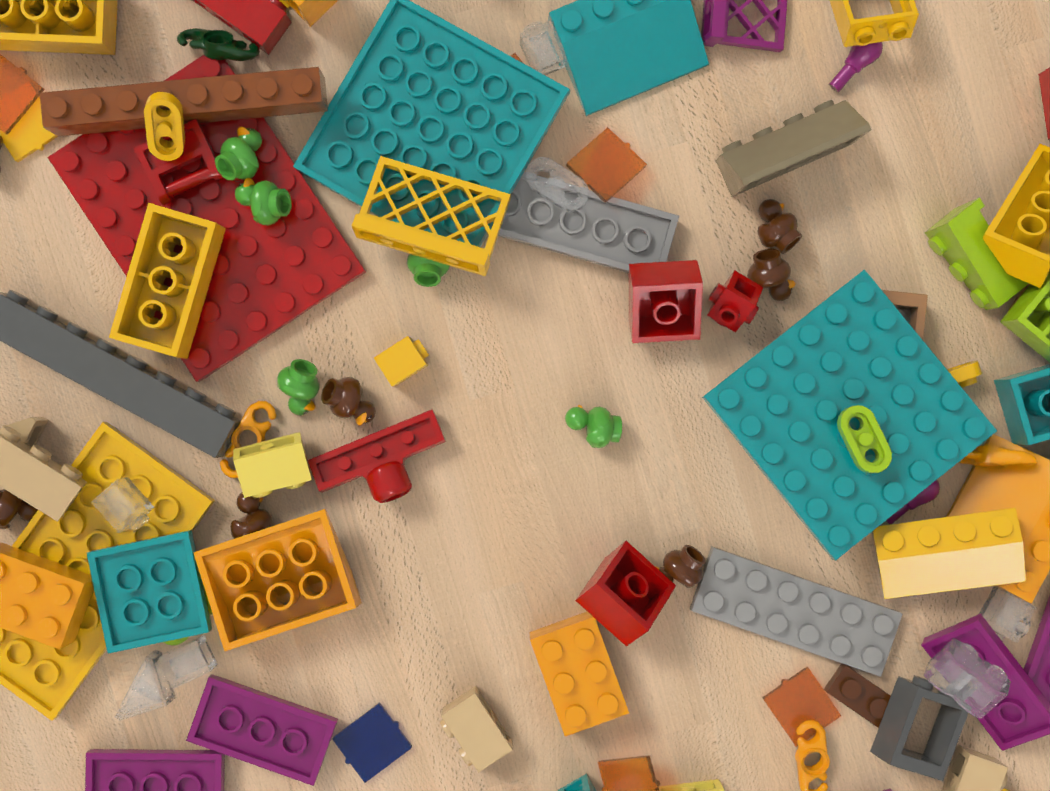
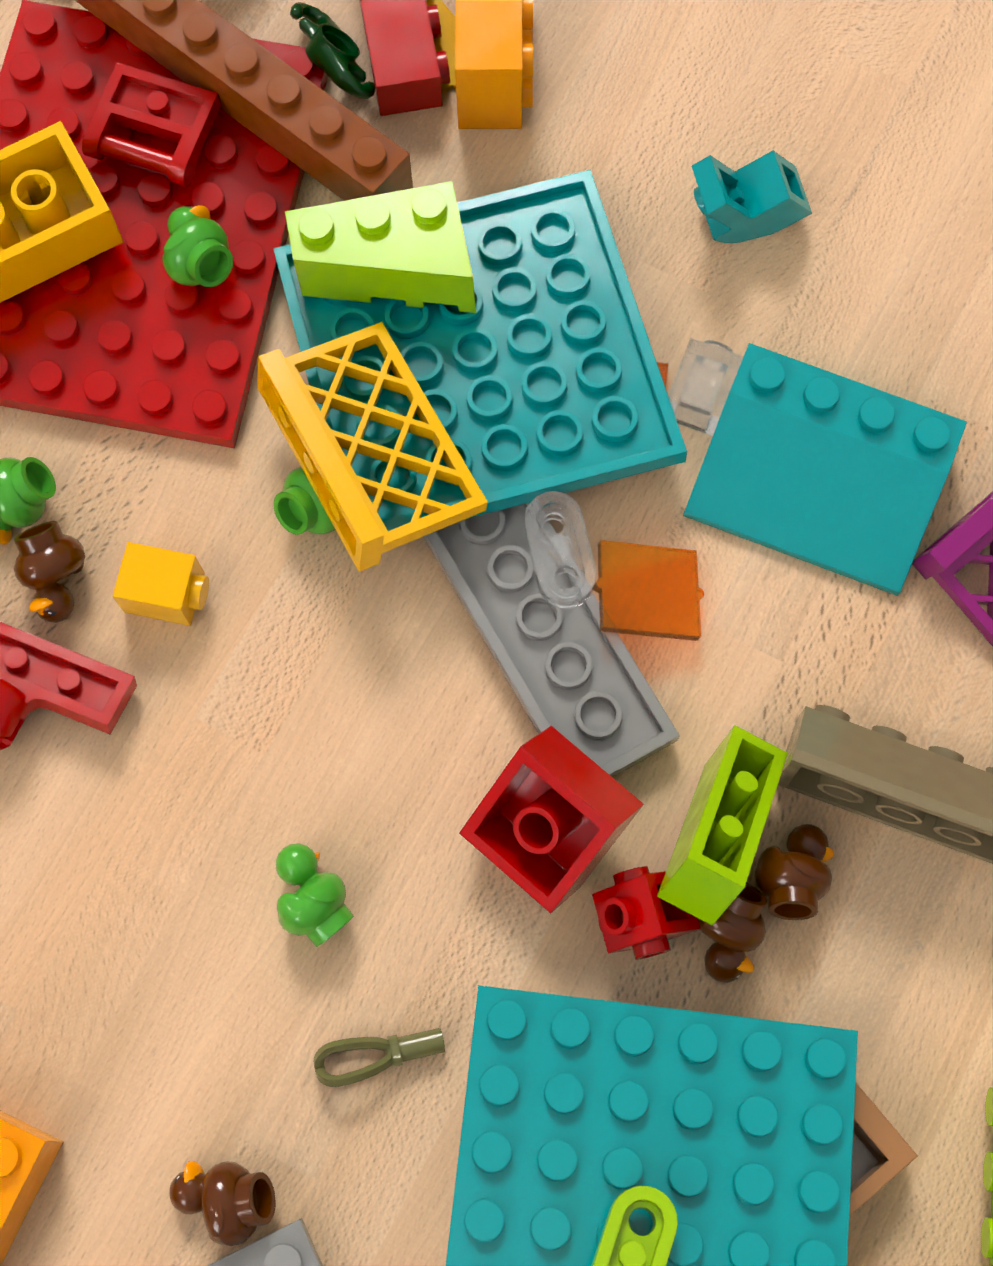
camera: 50 degrees right, 15 degrees down
yellow plate [144,92,185,161] -> none
bright green animal [215,127,262,180] -> none
red brick [575,541,676,647] -> none
none -> wedge [285,181,476,313]
none -> olive piece [313,1028,445,1087]
none -> lime brick [657,725,788,926]

